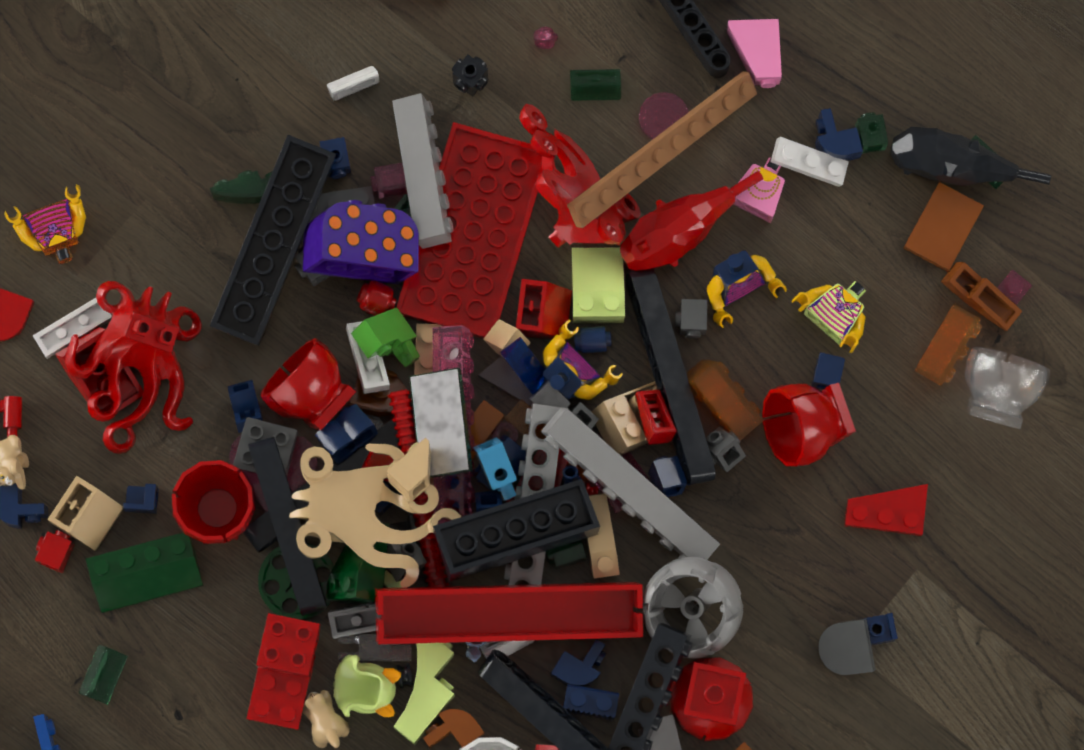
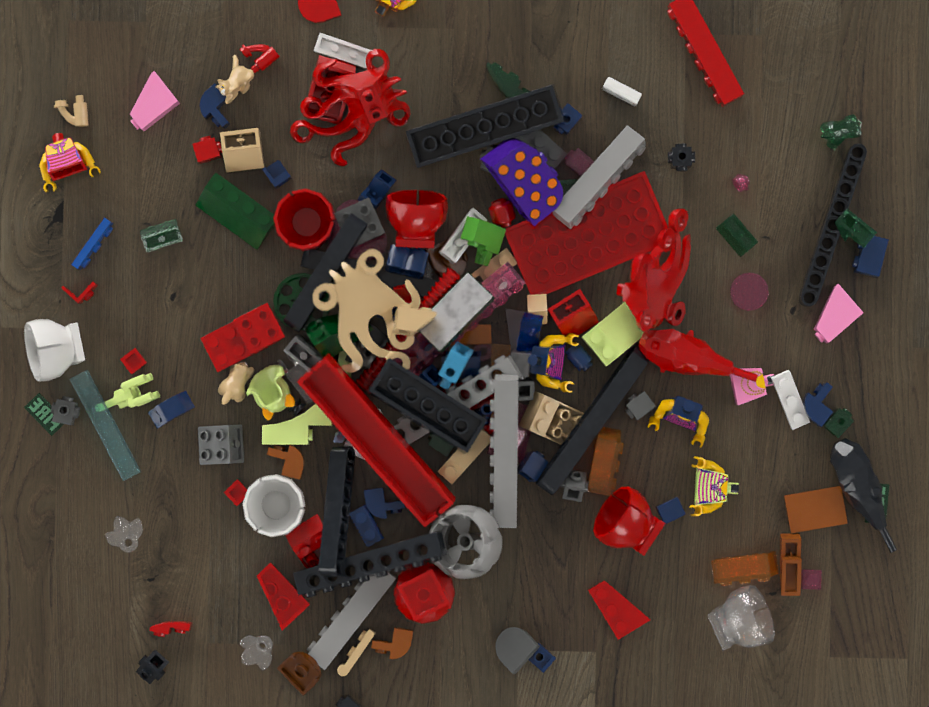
camera: 60 degrees right, 10 degrees up
medium nougat plate [567,71,757,228] -> none
red slope [635,390,677,445] -> none

